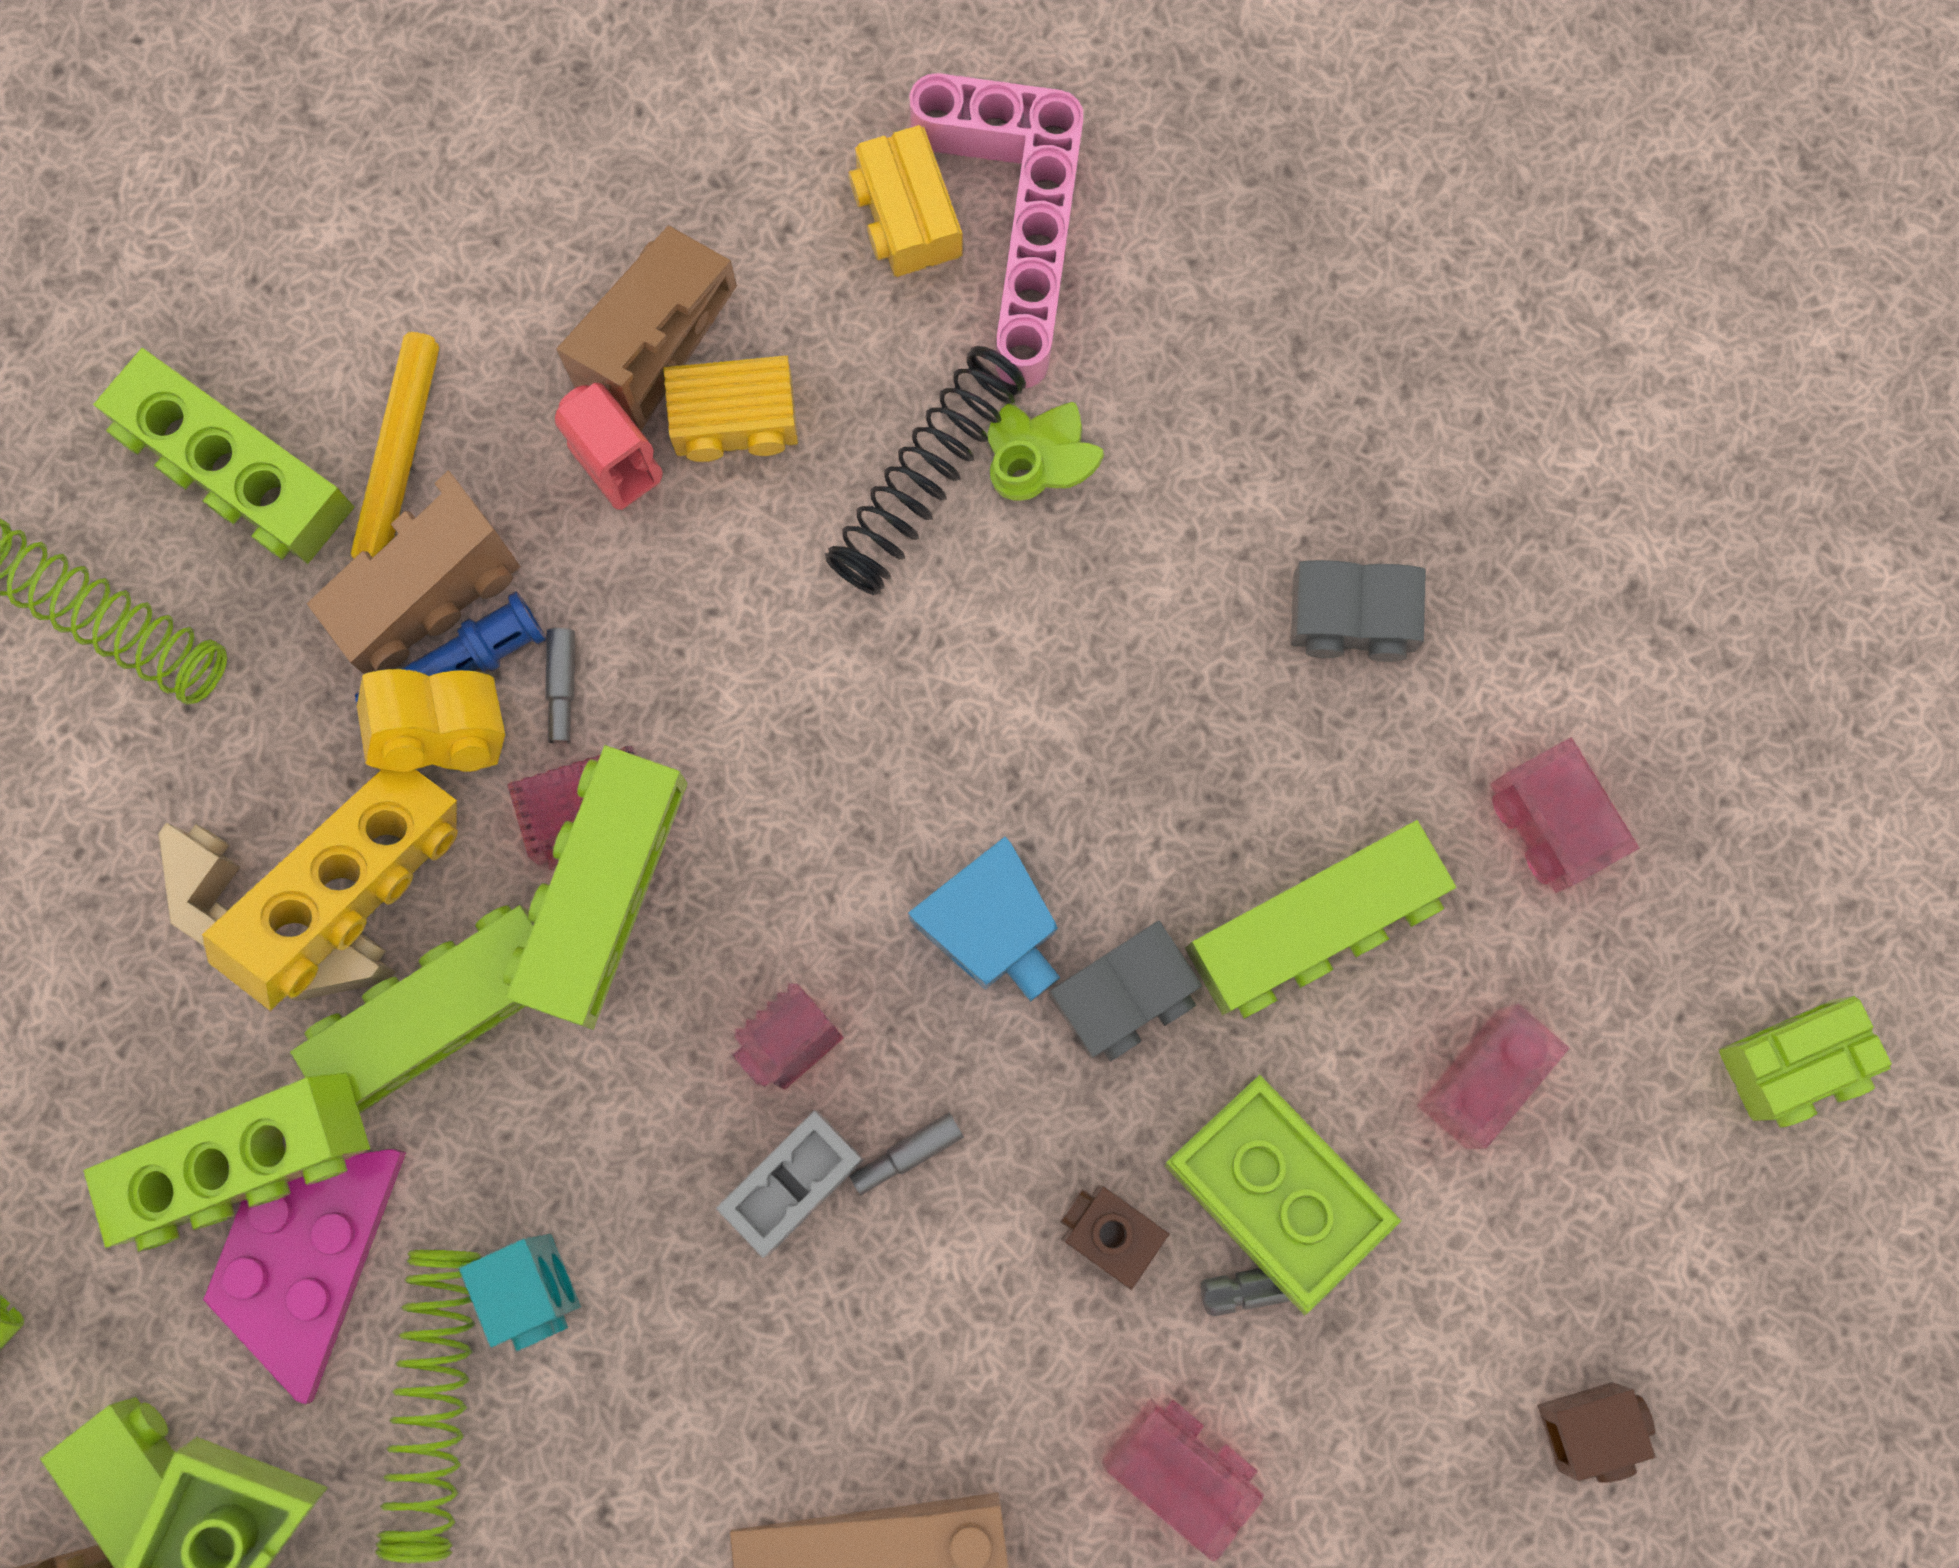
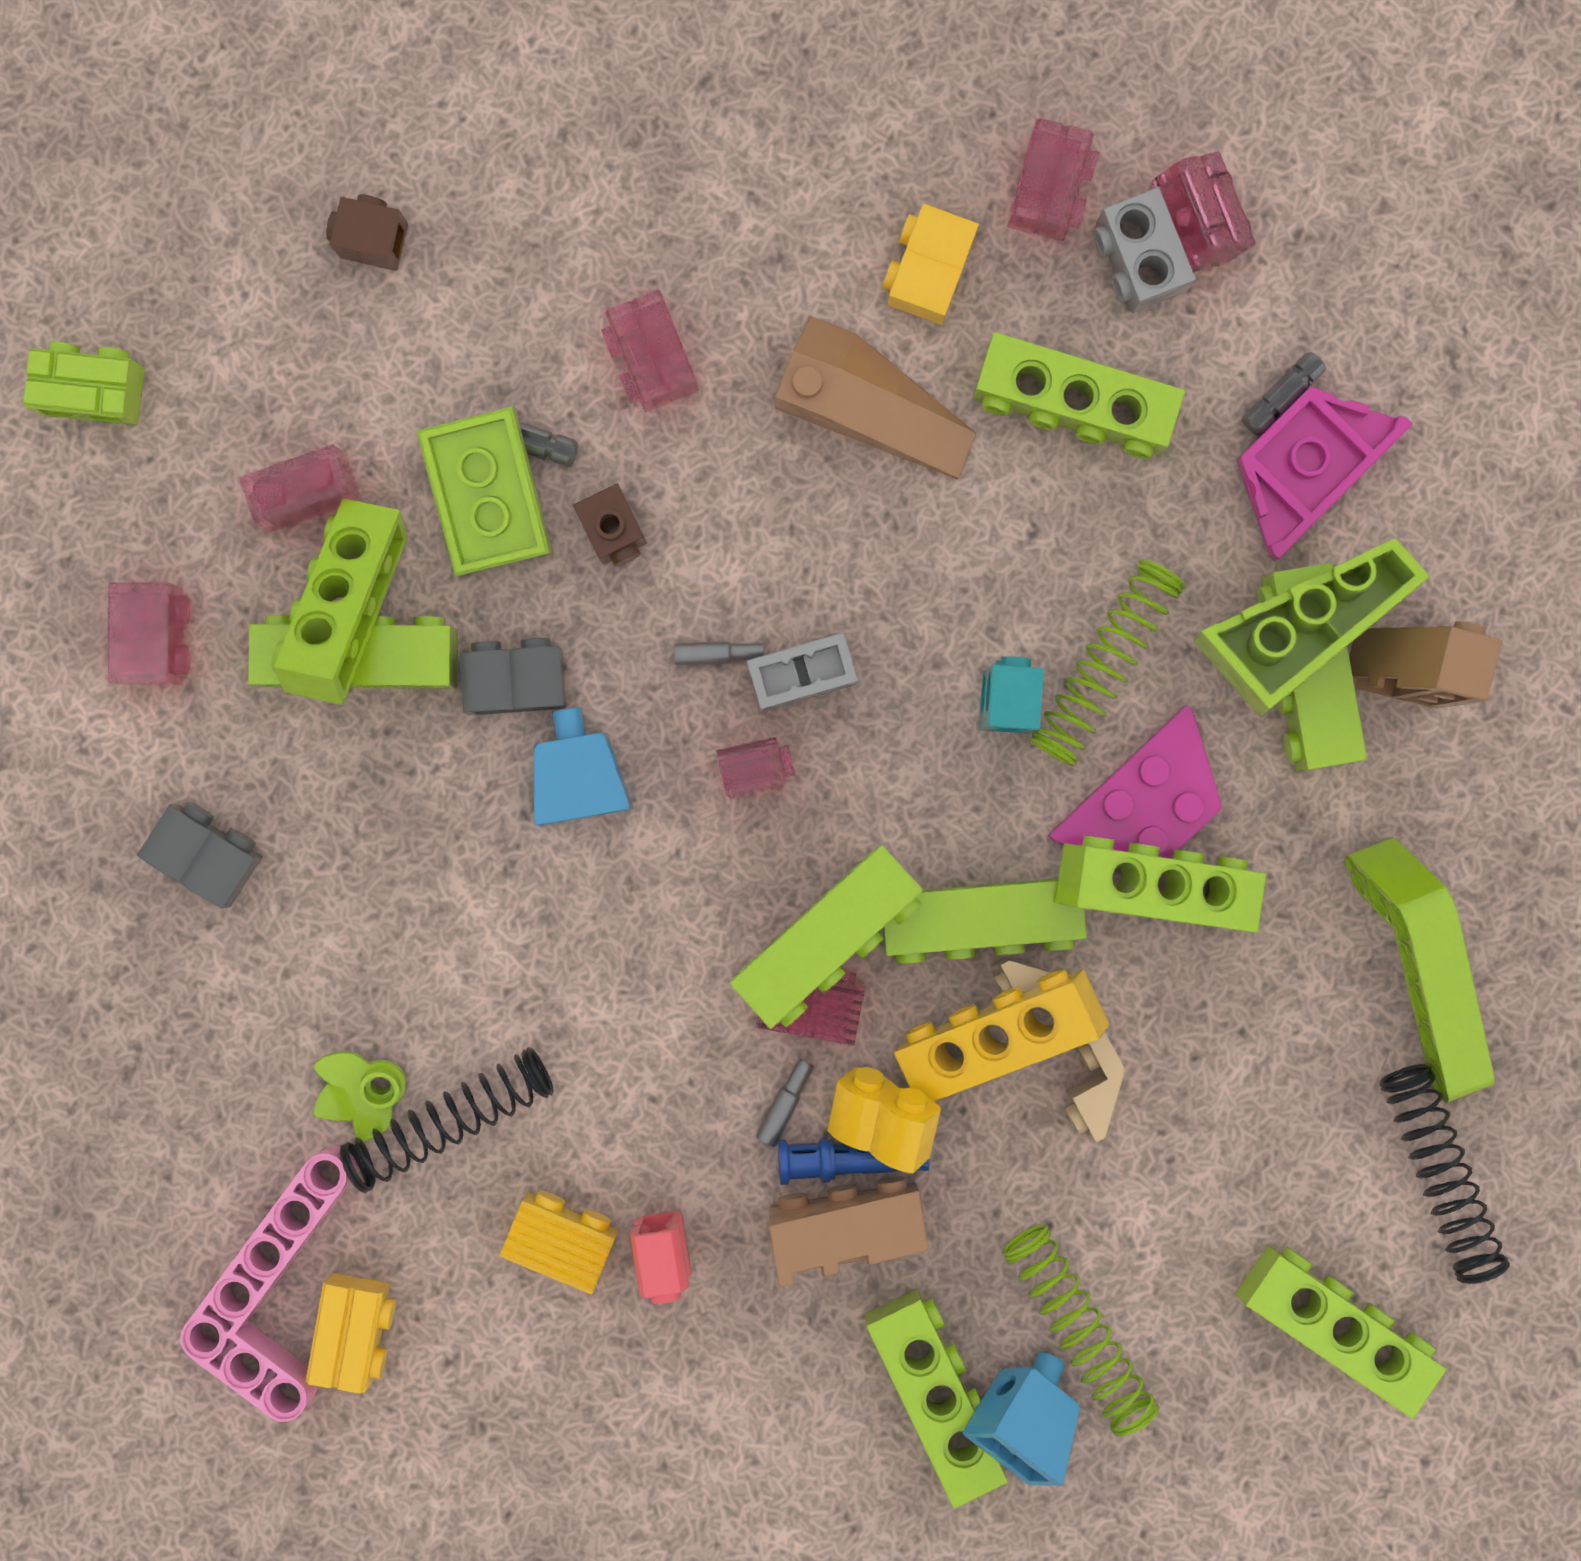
camera: 150 degrees left, 10 degrees up
yellow axle [350,331,439,559] -> none
medium nougat wedge [556,225,737,431] -> none
none -> lime brick [272,498,408,705]
none -> dark azure torso [962,1352,1080,1486]

